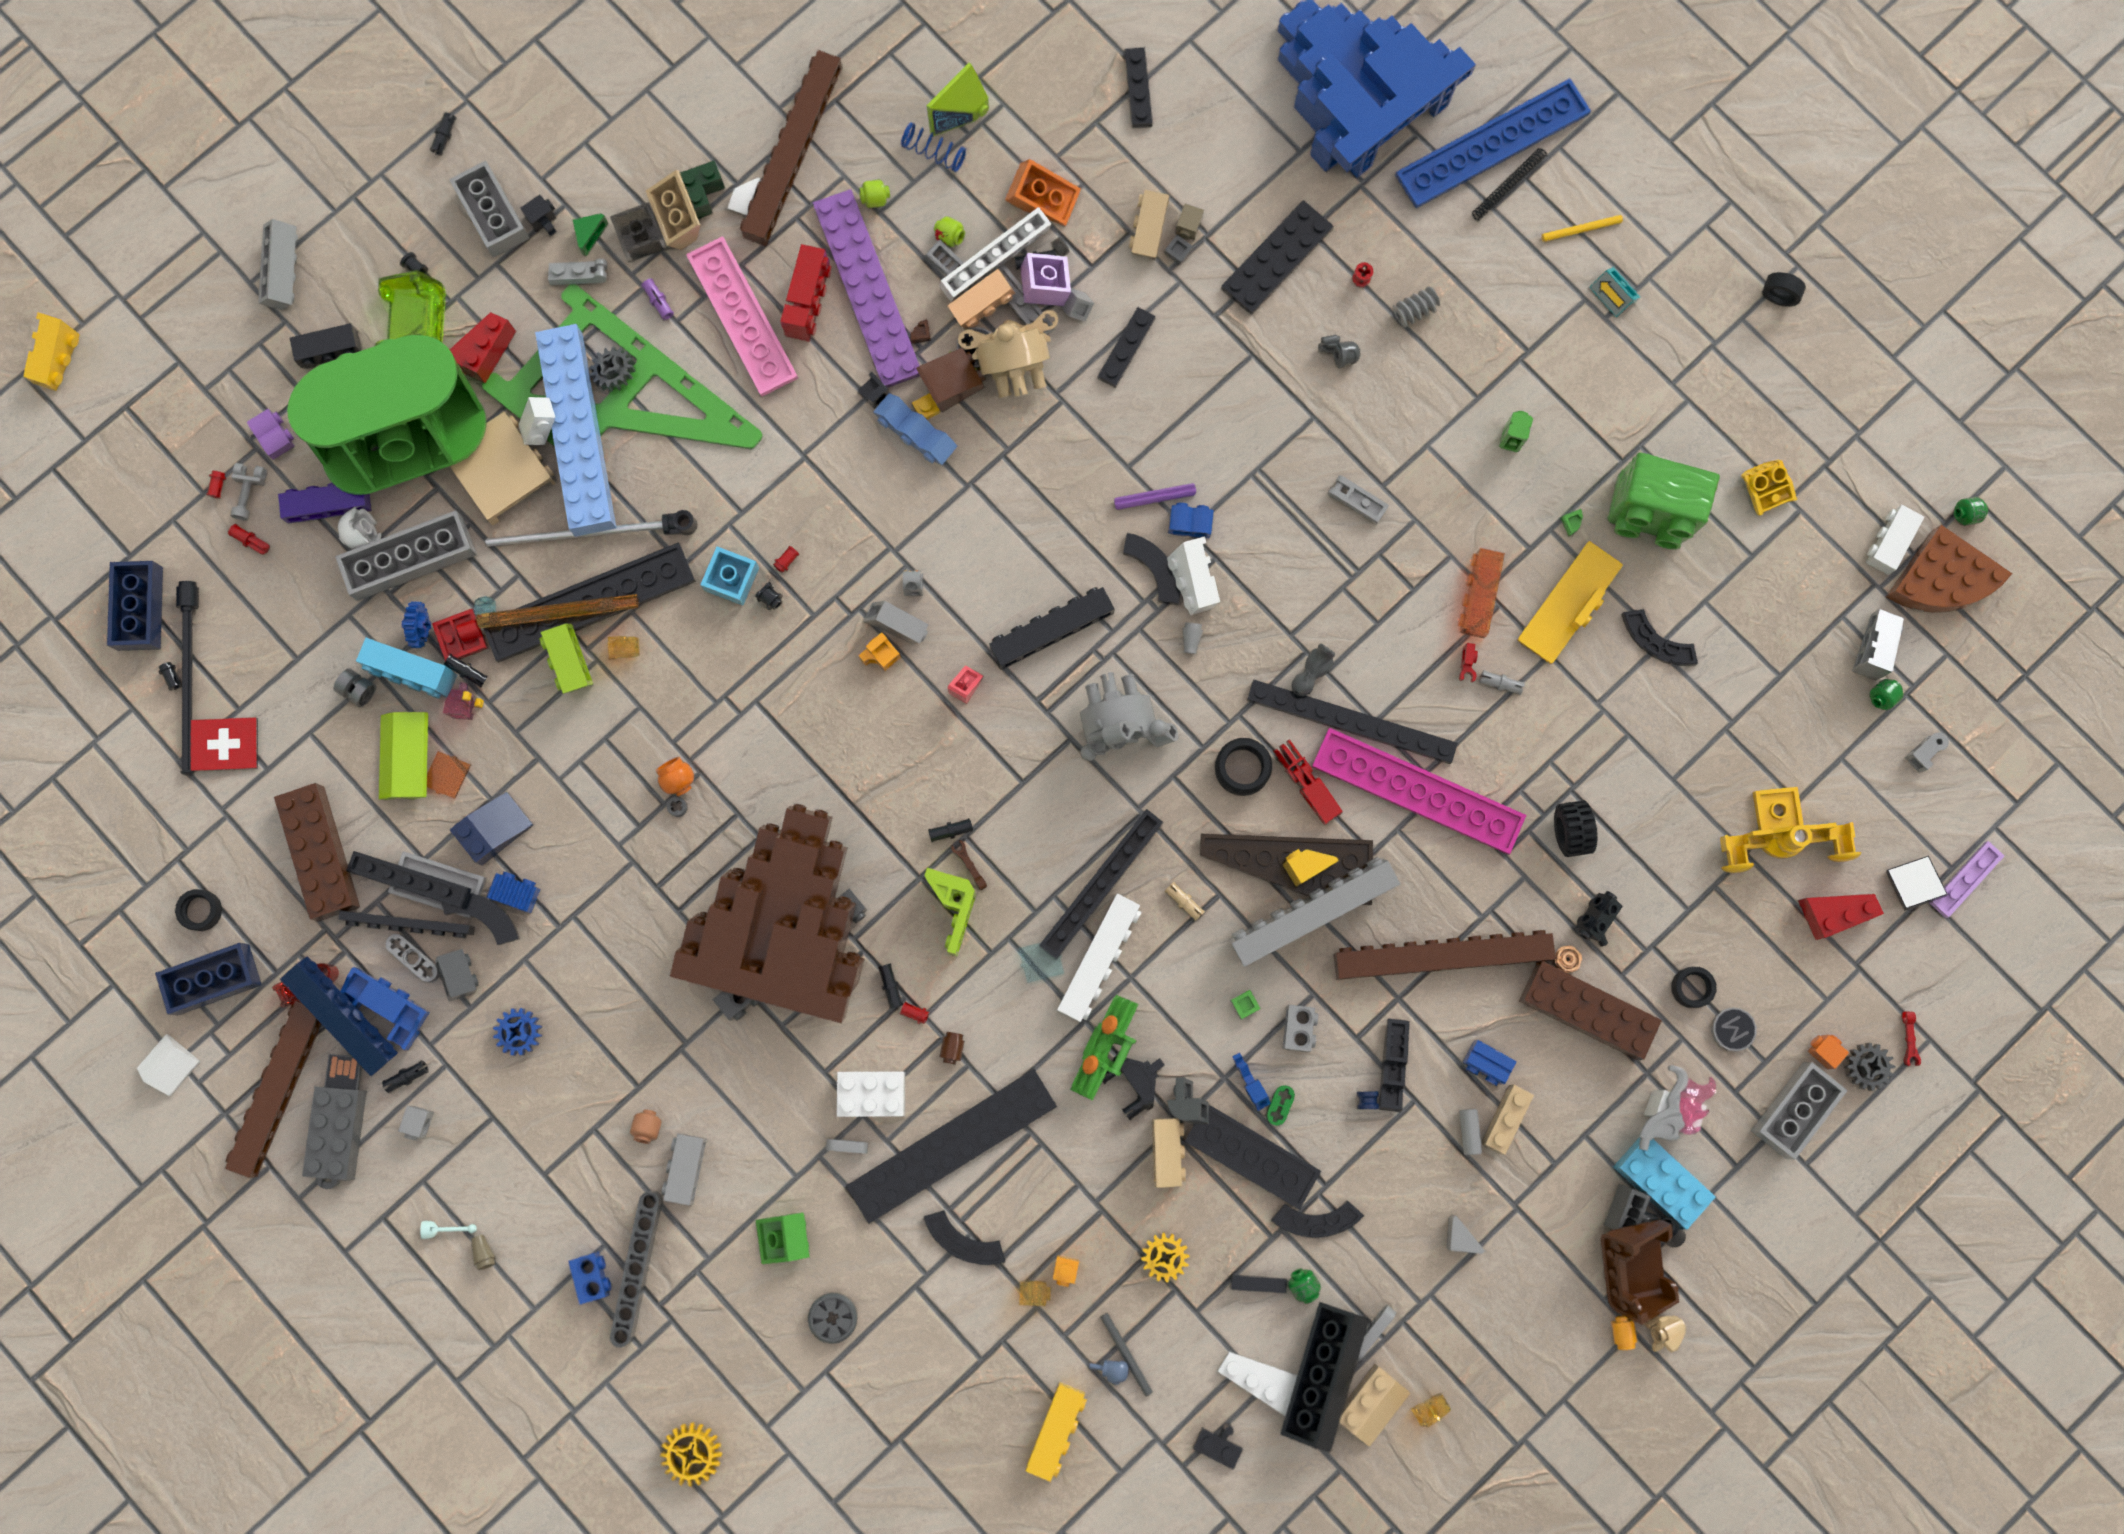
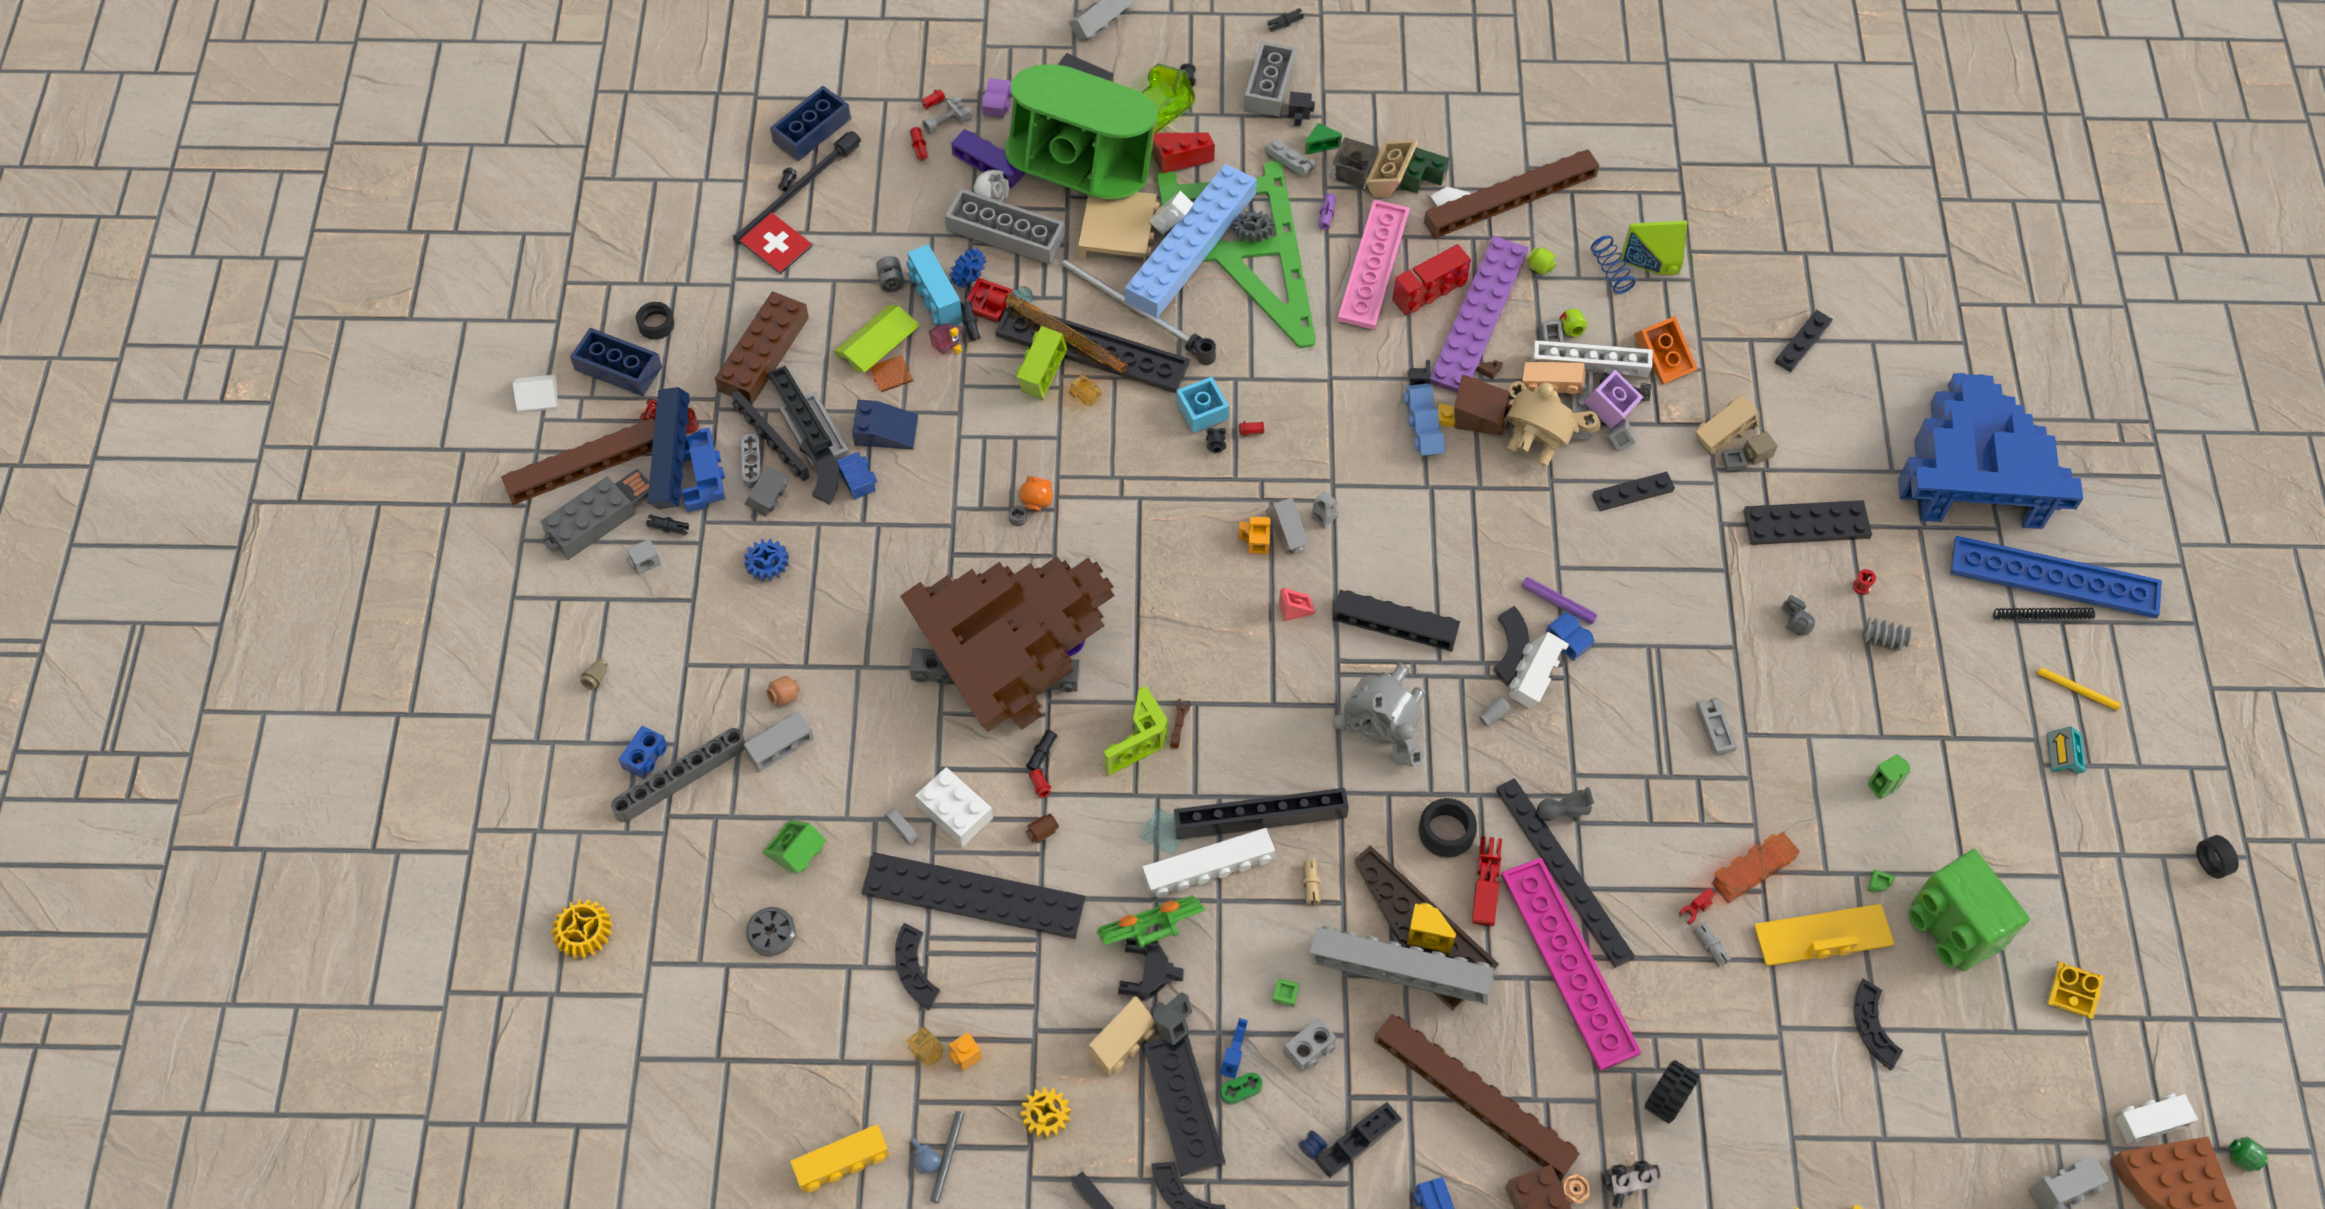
camera: 45 degrees right, 20 degrees down
light aqua hinge [420,1221,477,1239] -> none
black pin [928,818,973,843] -> none

